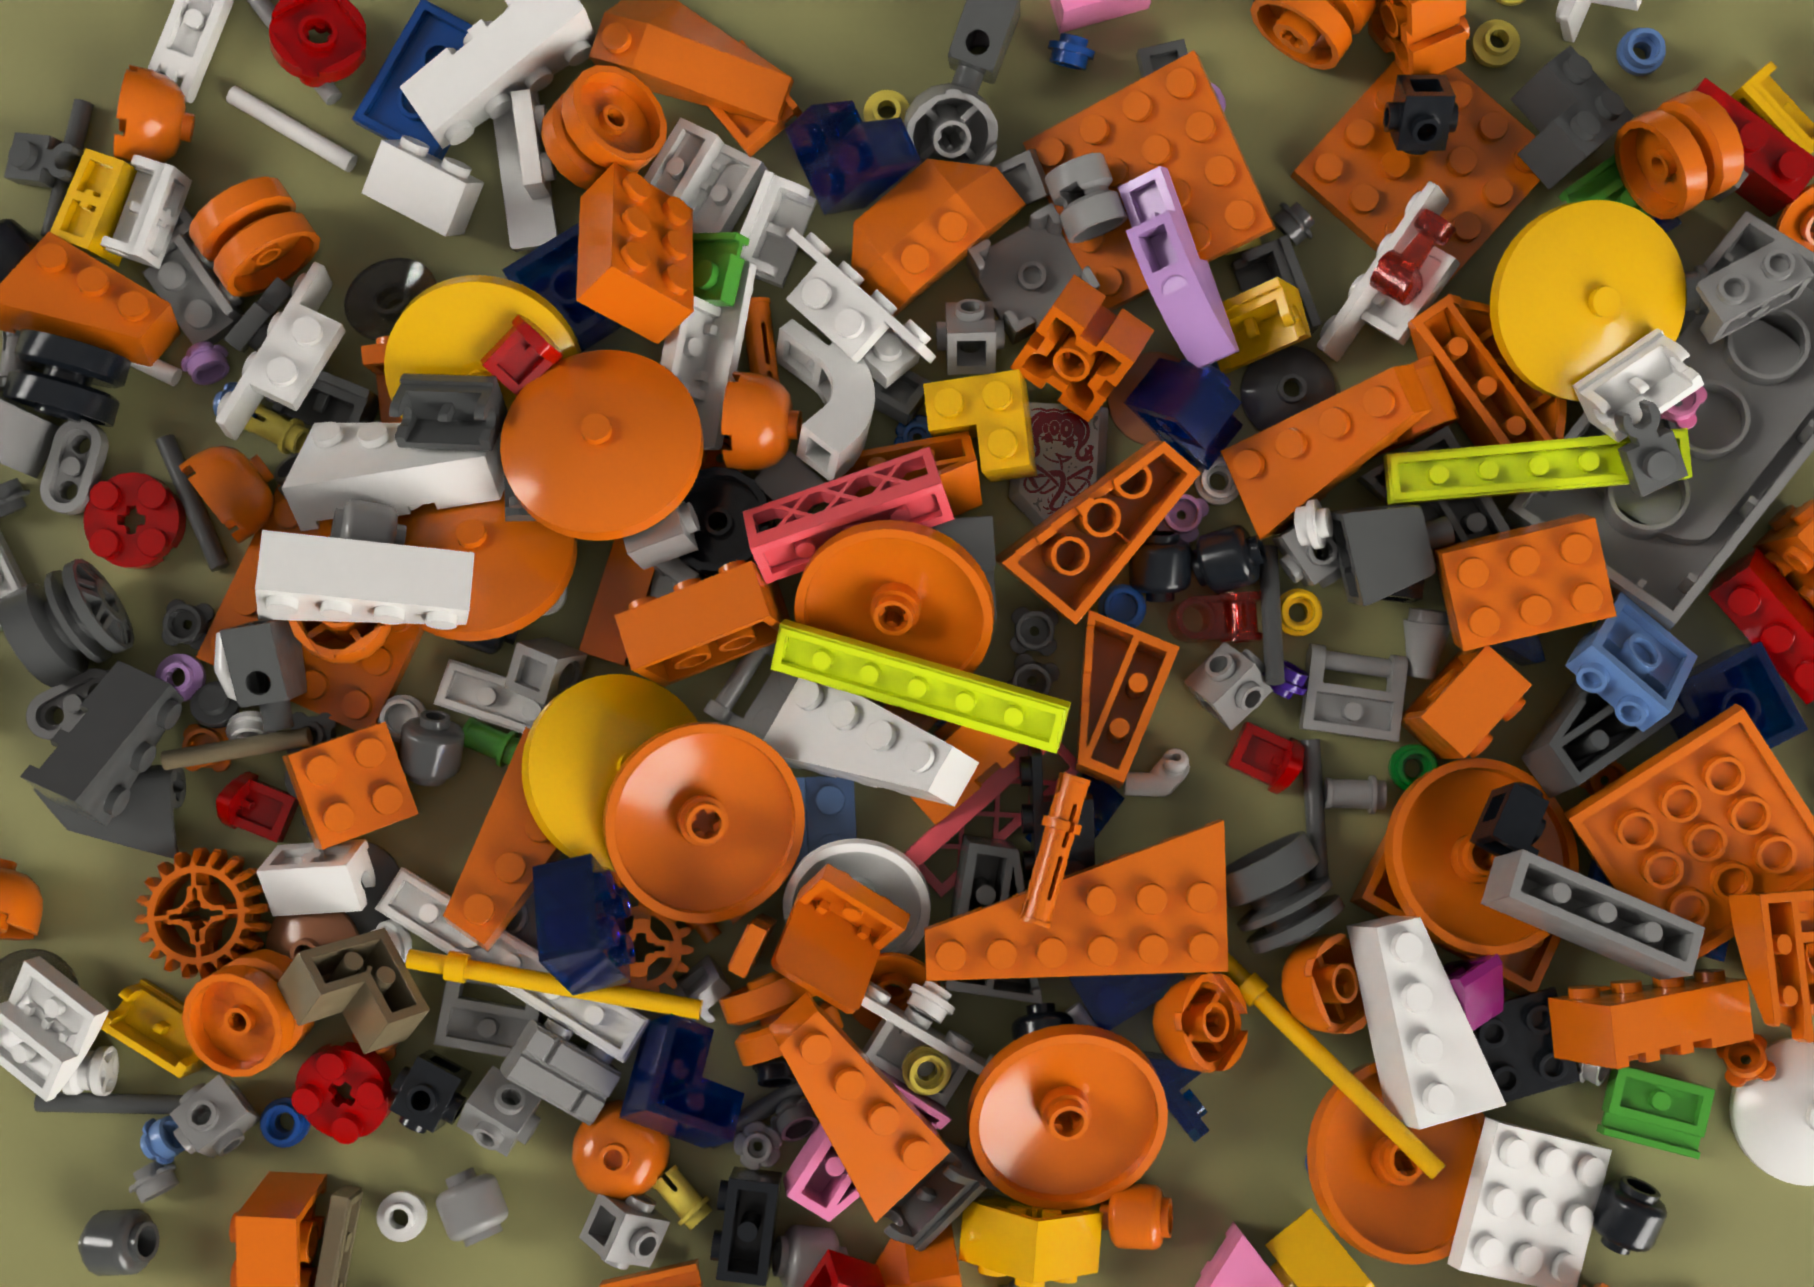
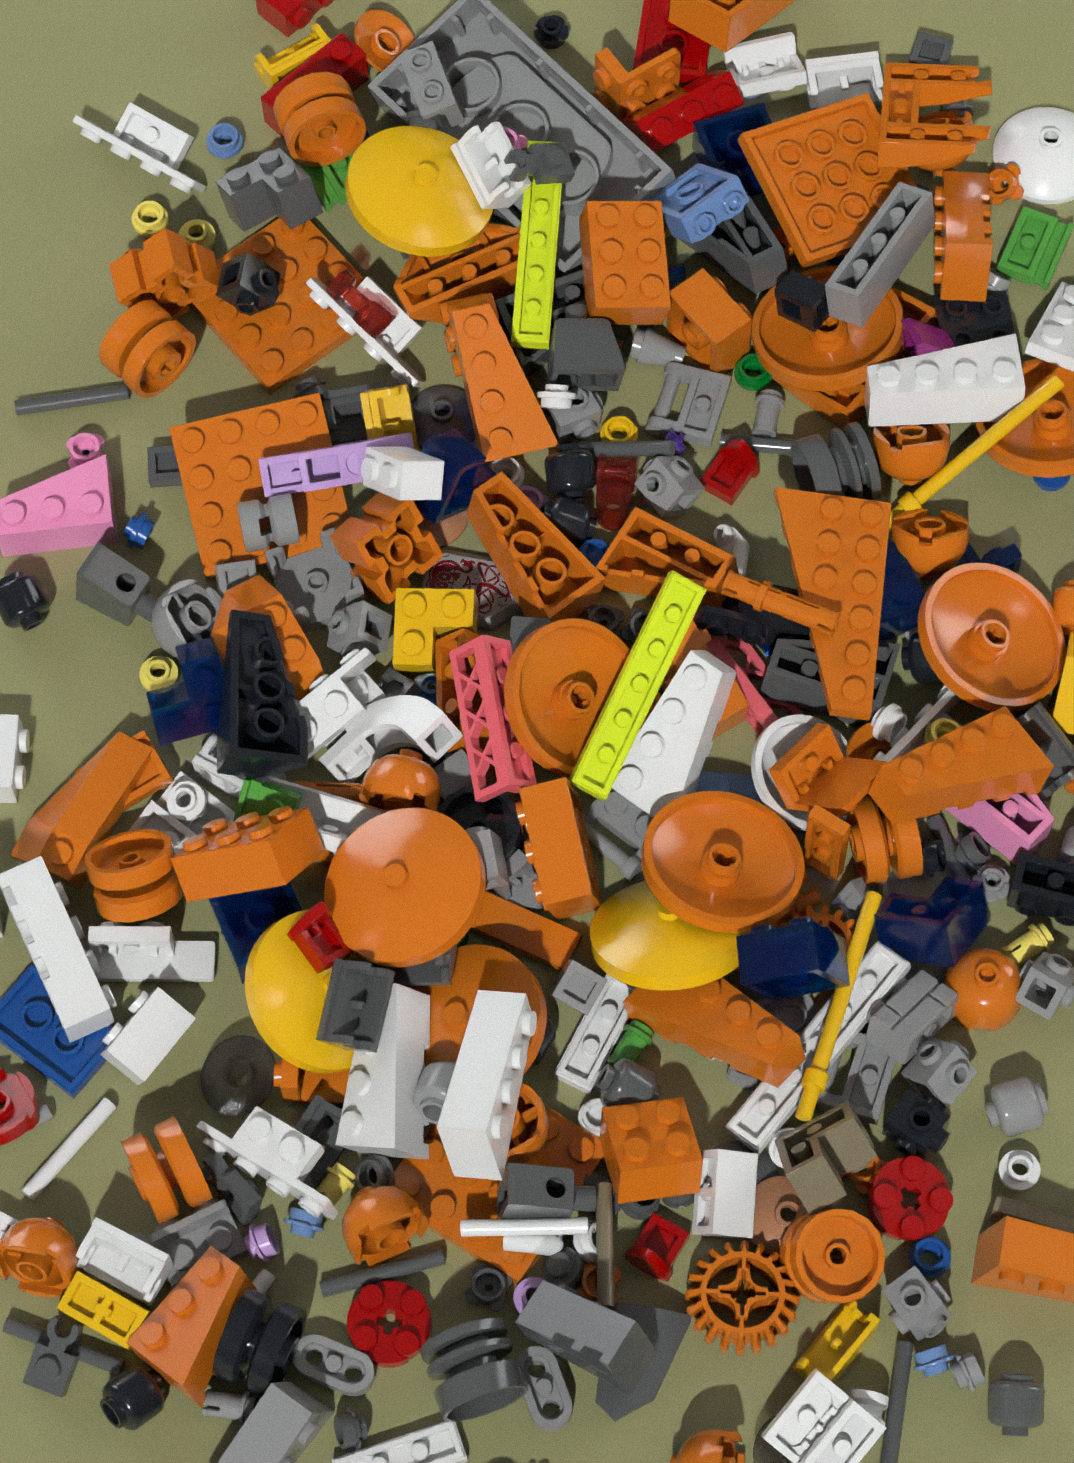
camera: 80 degrees left, 20 degrees down
none -> white plate [167,781,207,821]
none -> black wedge [217,610,308,778]
none -> white brick [361,446,444,500]
none -> white bar [460,1217,589,1237]

